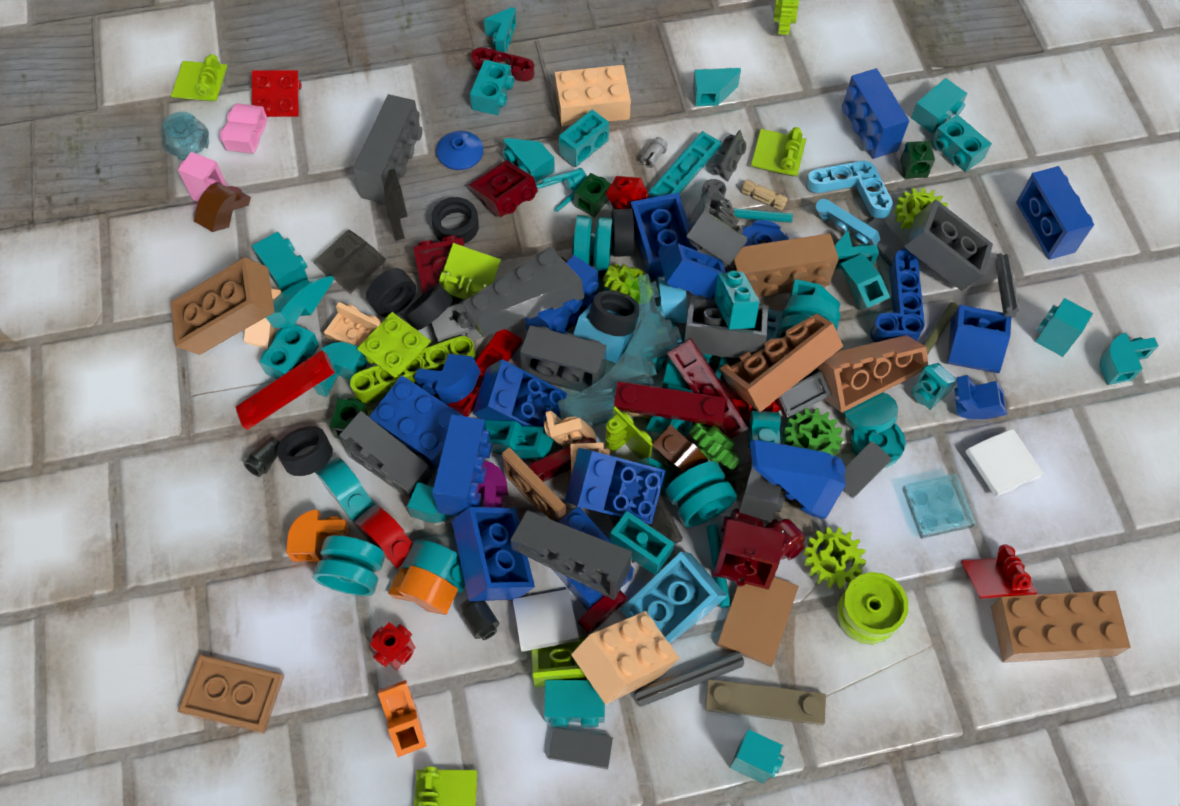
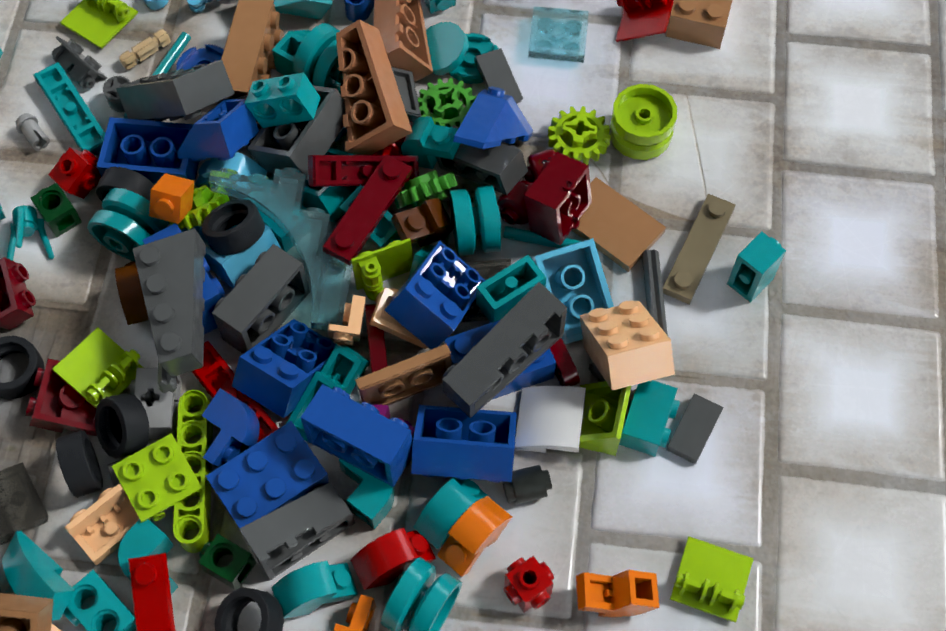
camera: 70 degrees left, 0 degrees up
none -> orange brick [149,173,194,224]

